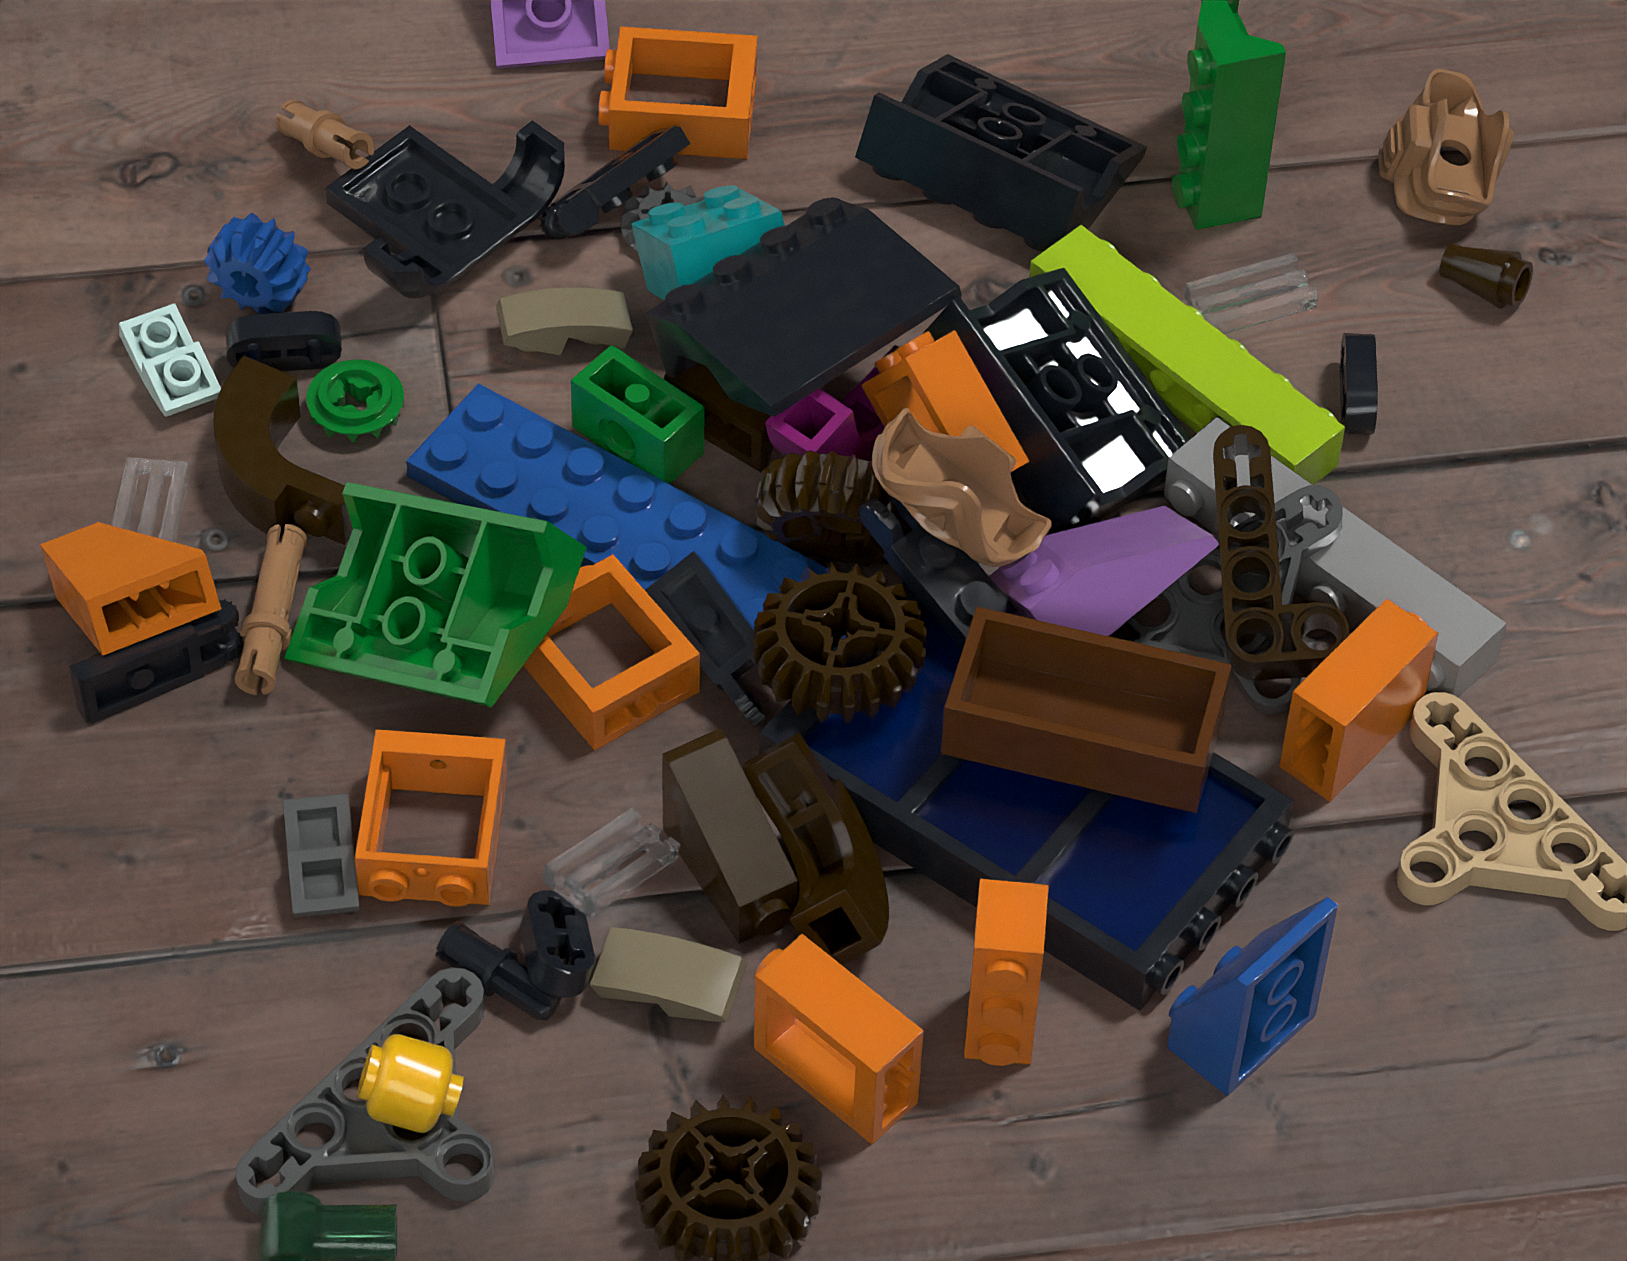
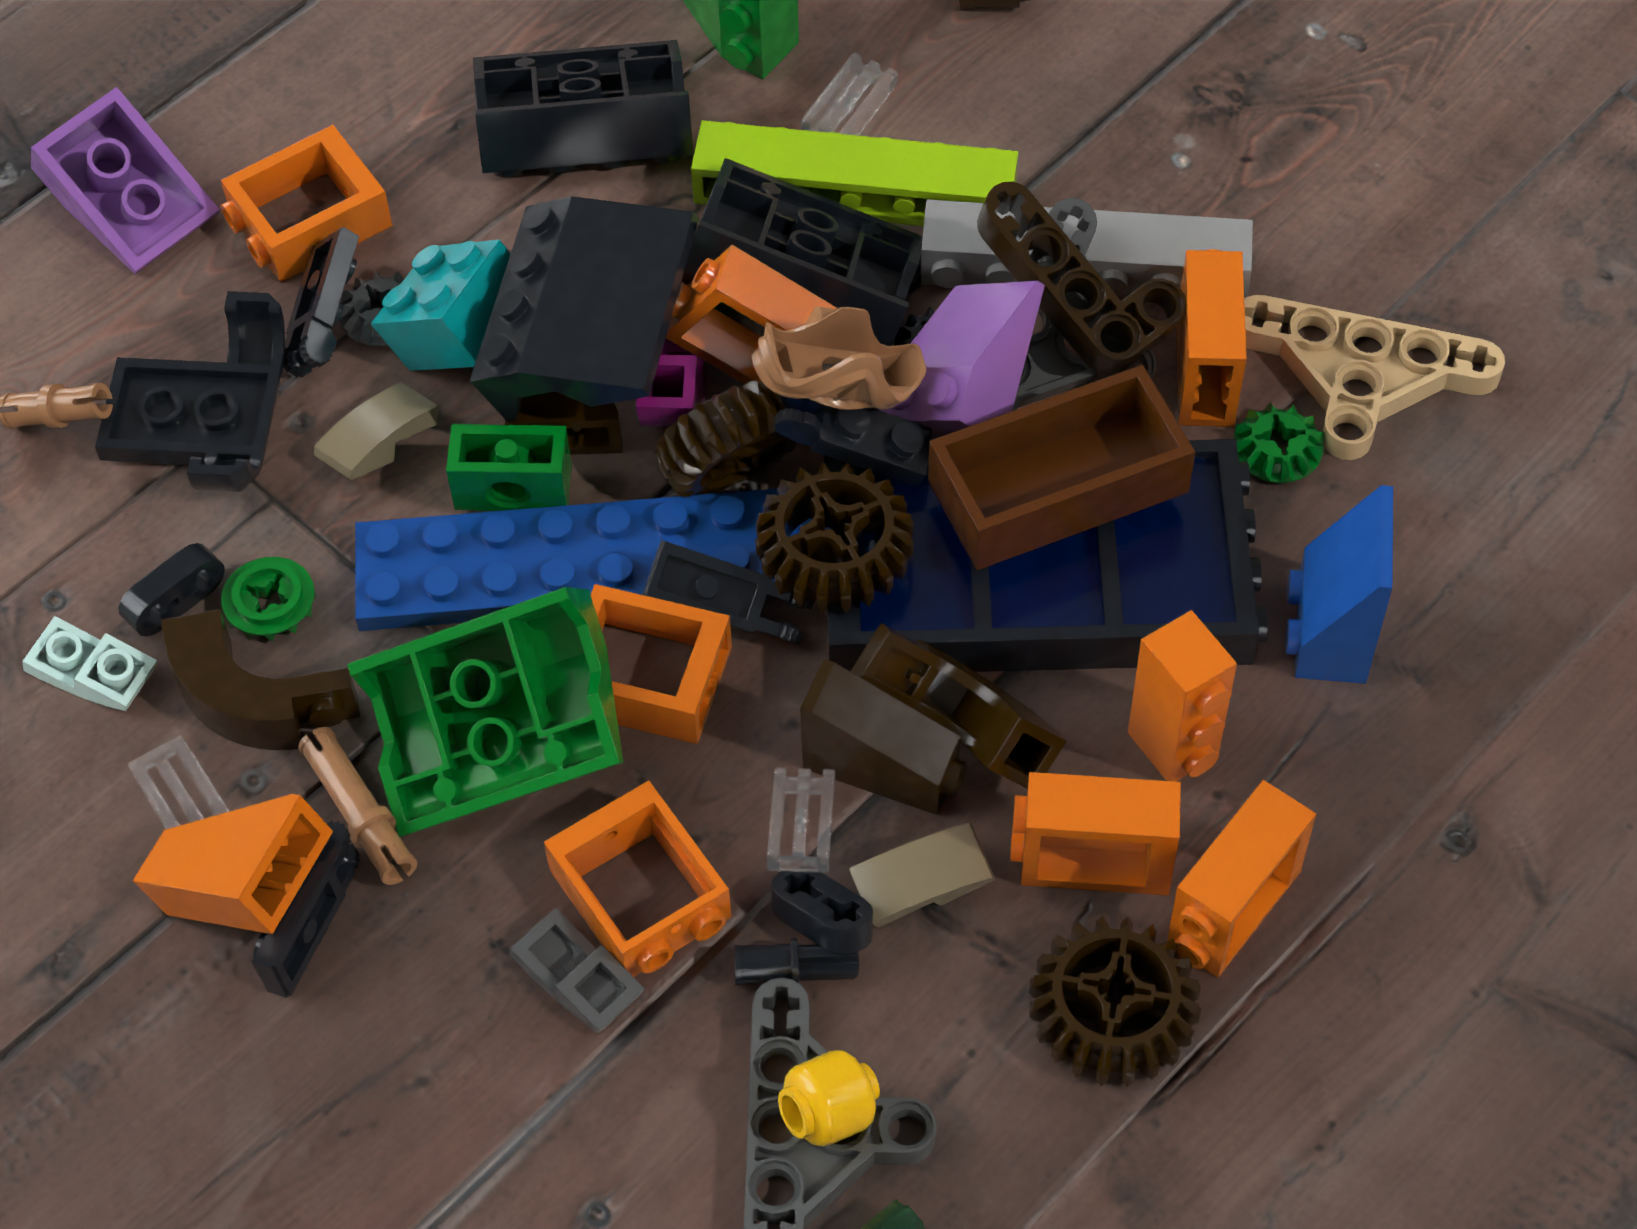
camera: 35 degrees left, 5 degrees up
blue gear [204,212,311,314] -> none
black beam [1339,333,1378,435] -> none
none -> orange window [1167,780,1317,978]
none -> green gear [1233,402,1324,483]

